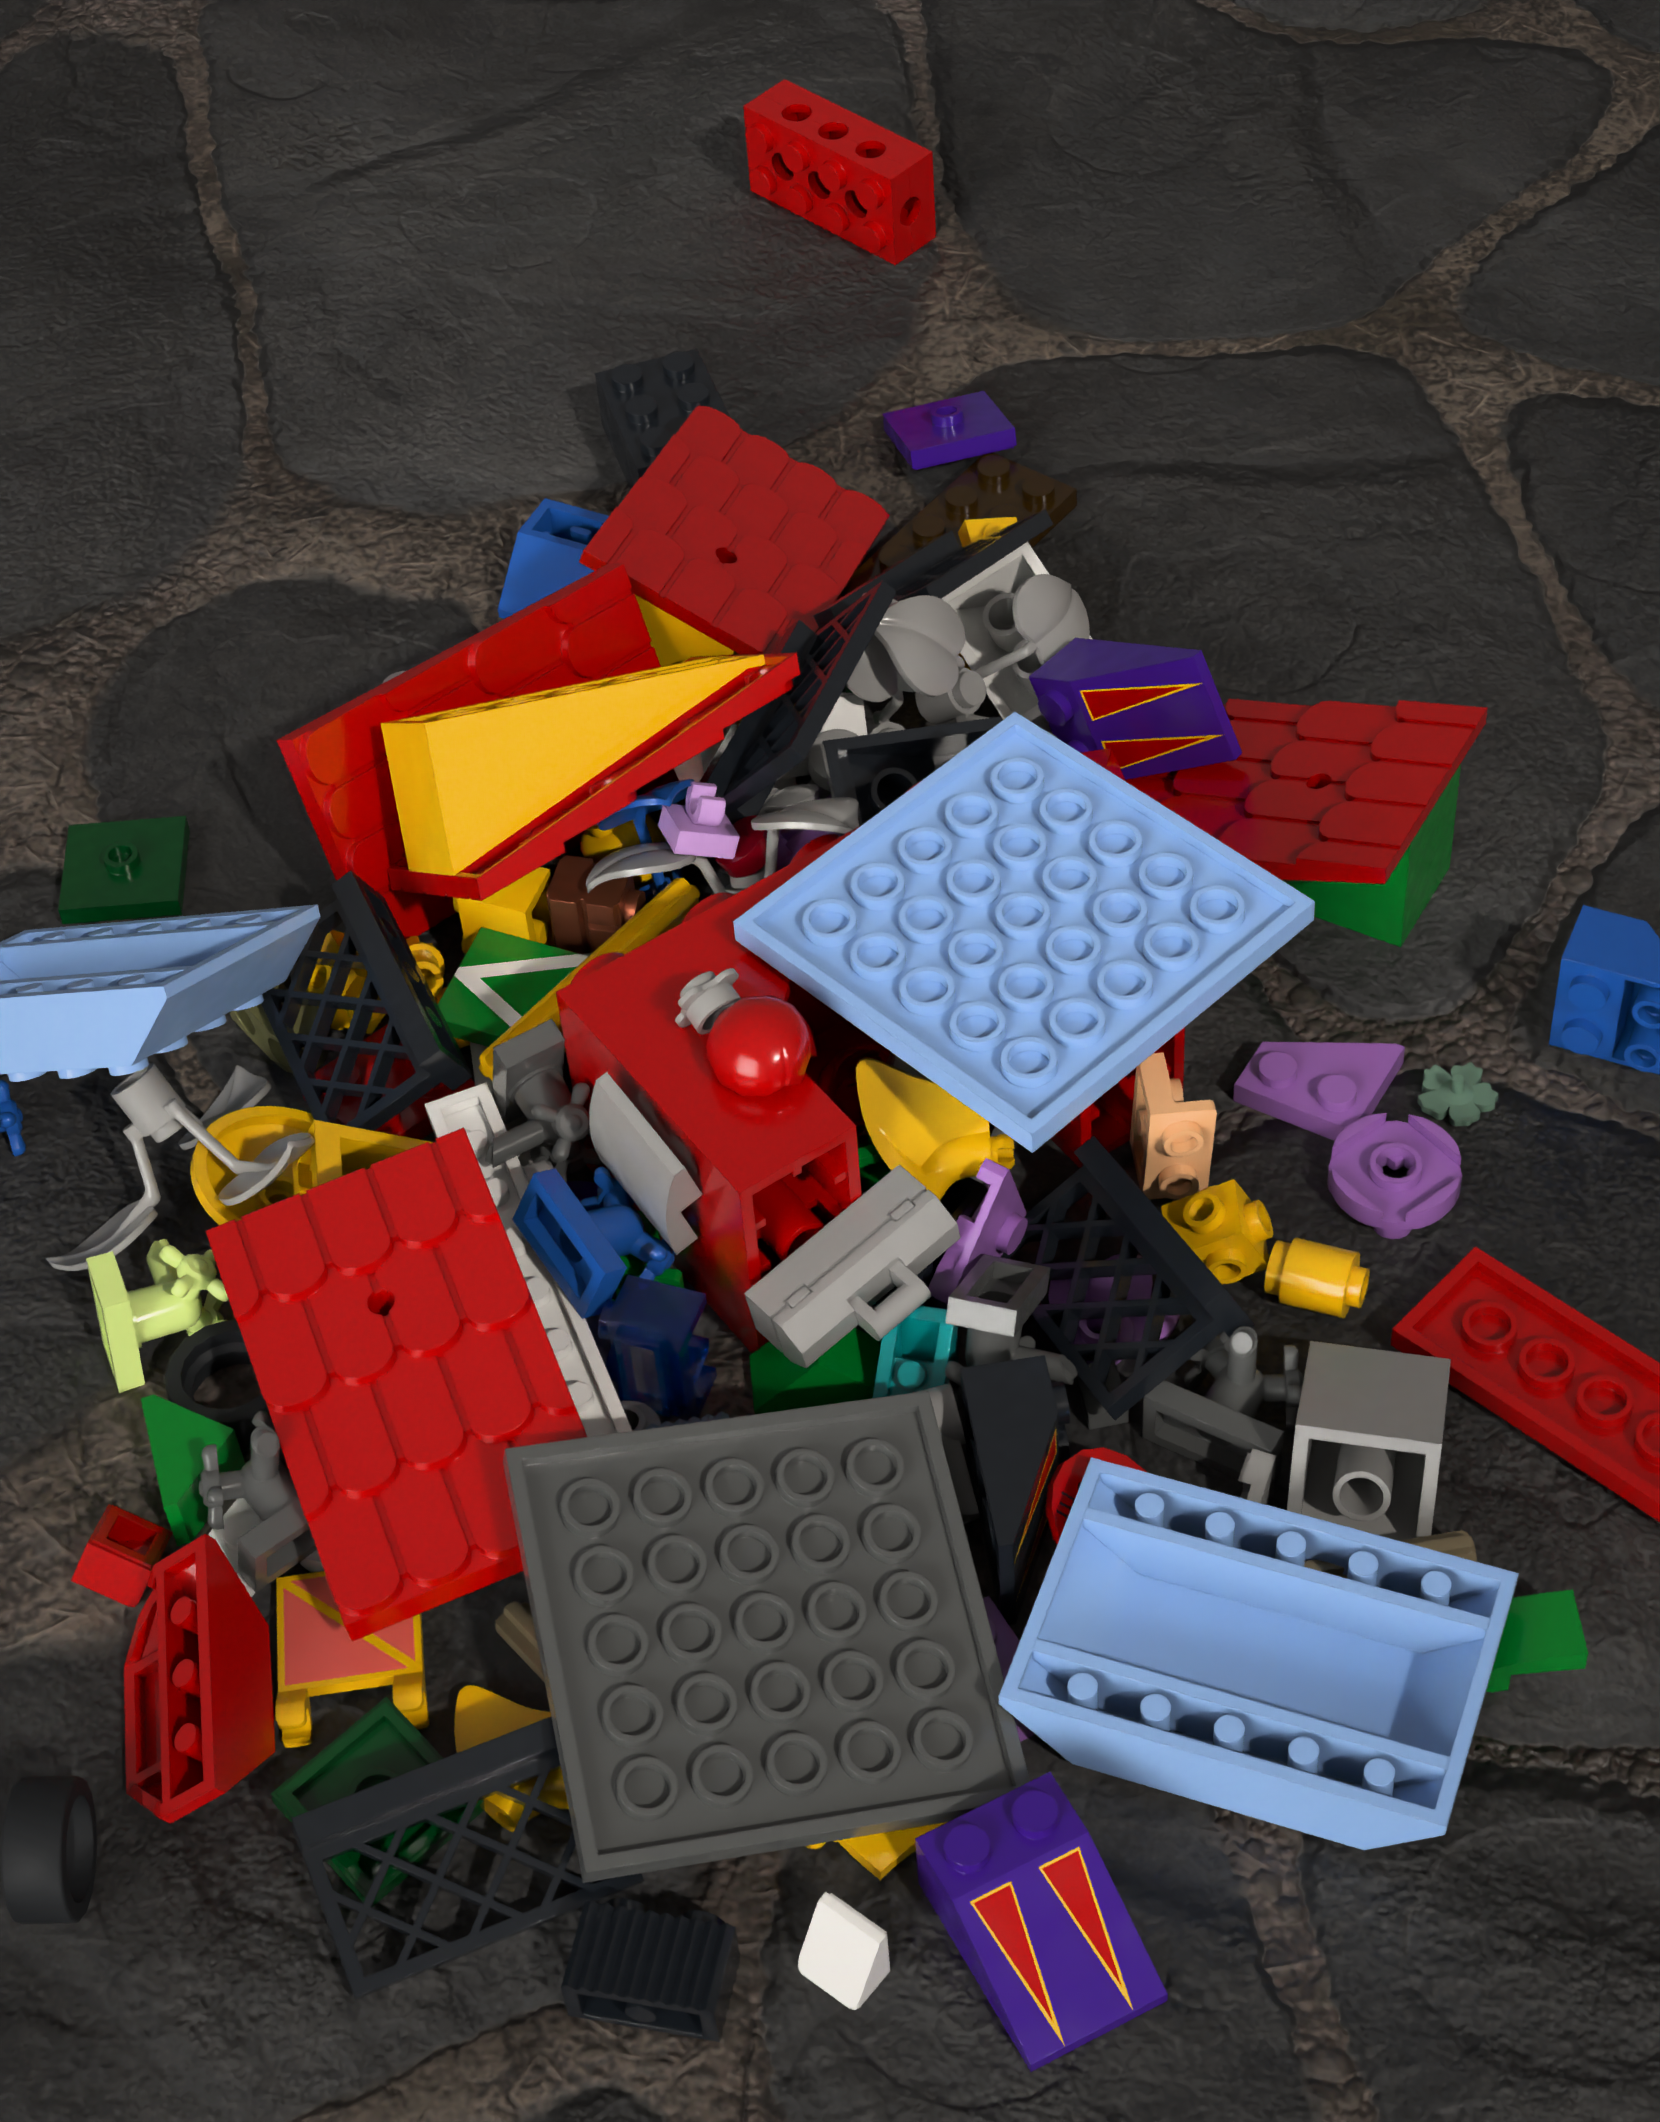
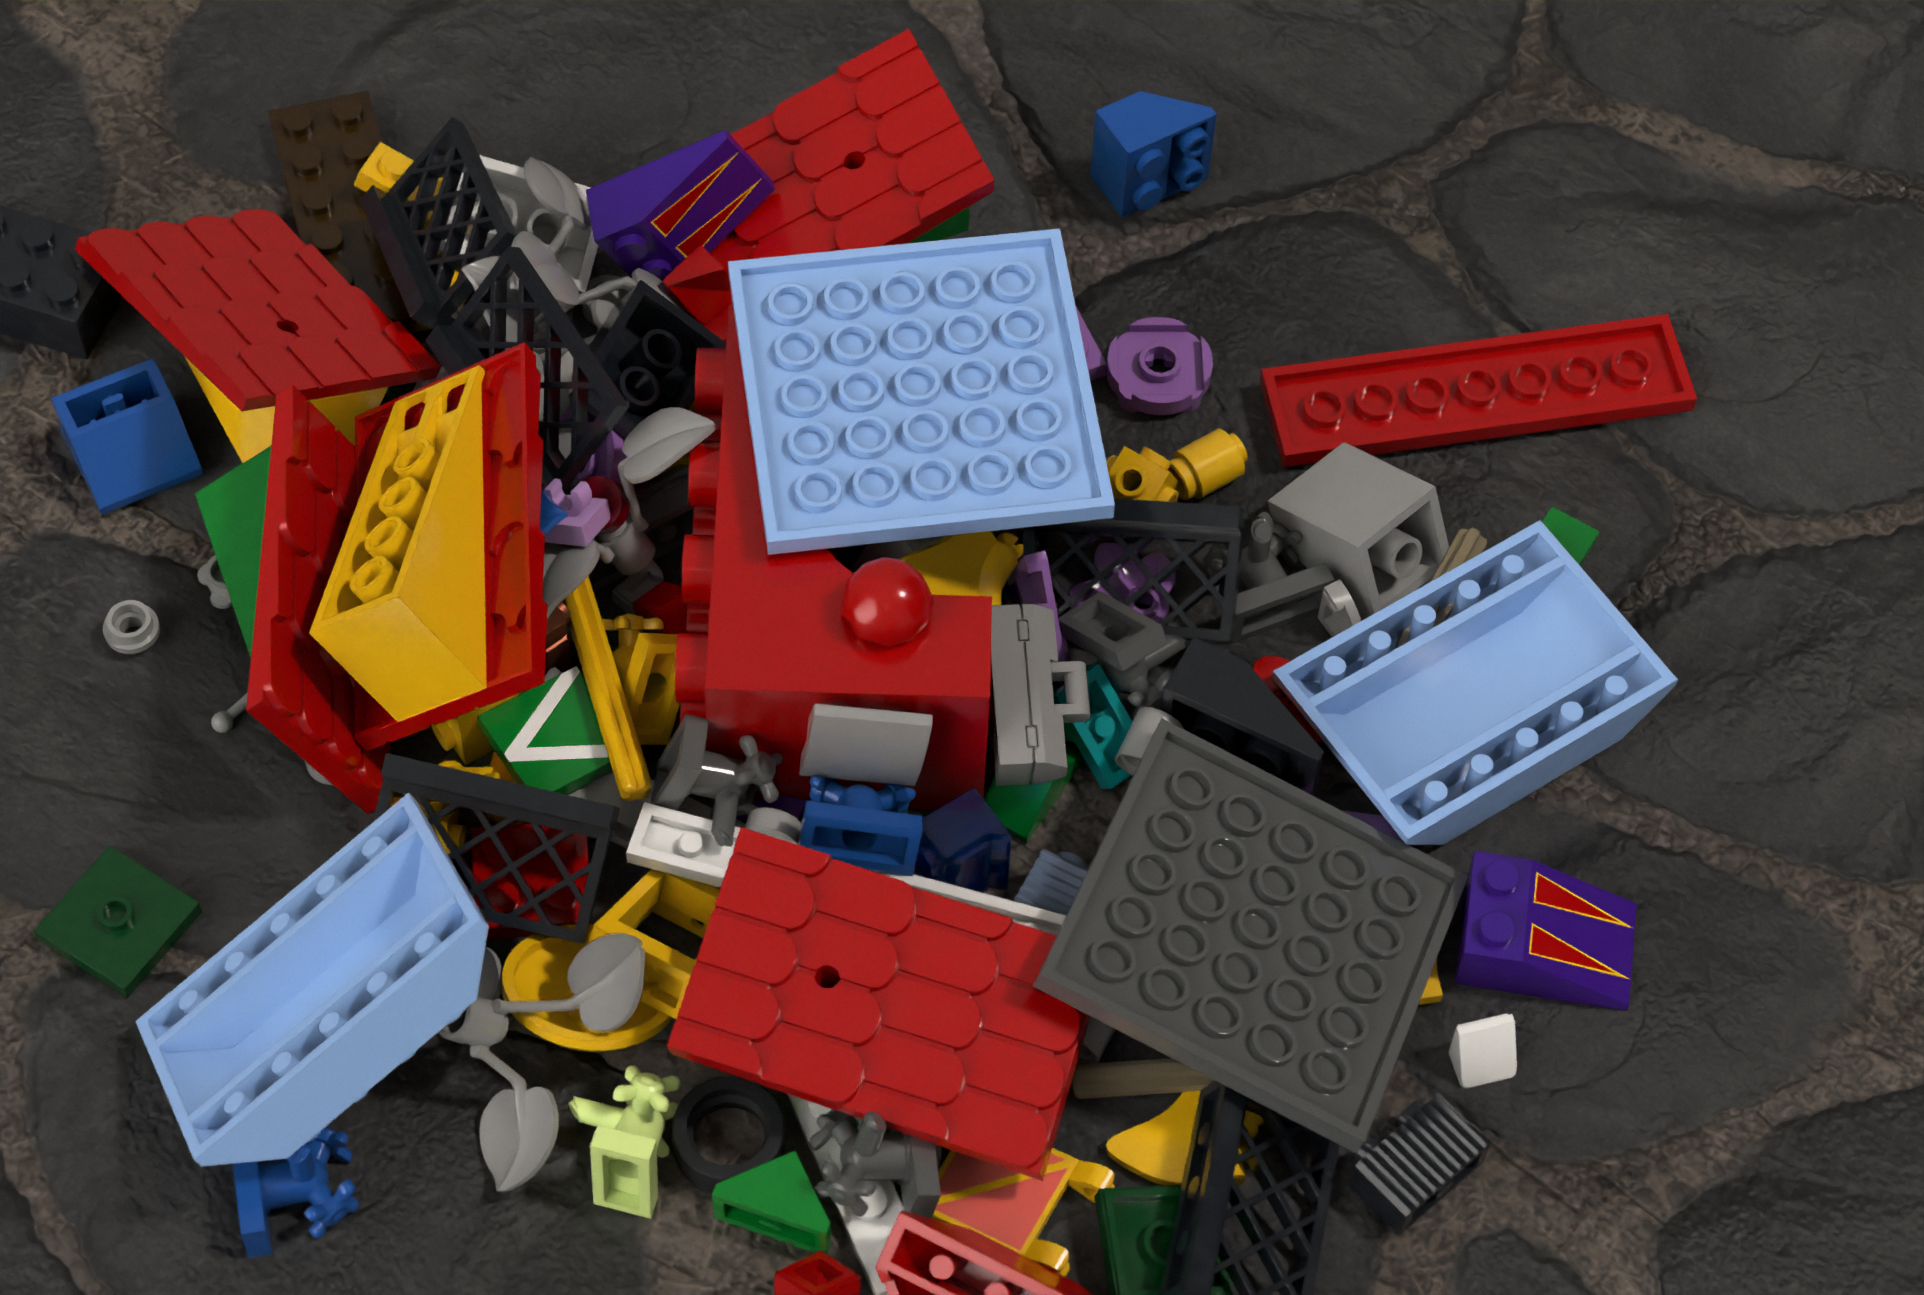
camera: 60 degrees left, 10 degrees up
light grey plate [675,968,741,1034] -> none
dark purple plate [882,391,1017,470] -> none
sand green plant [1417,1062,1499,1127] -> none

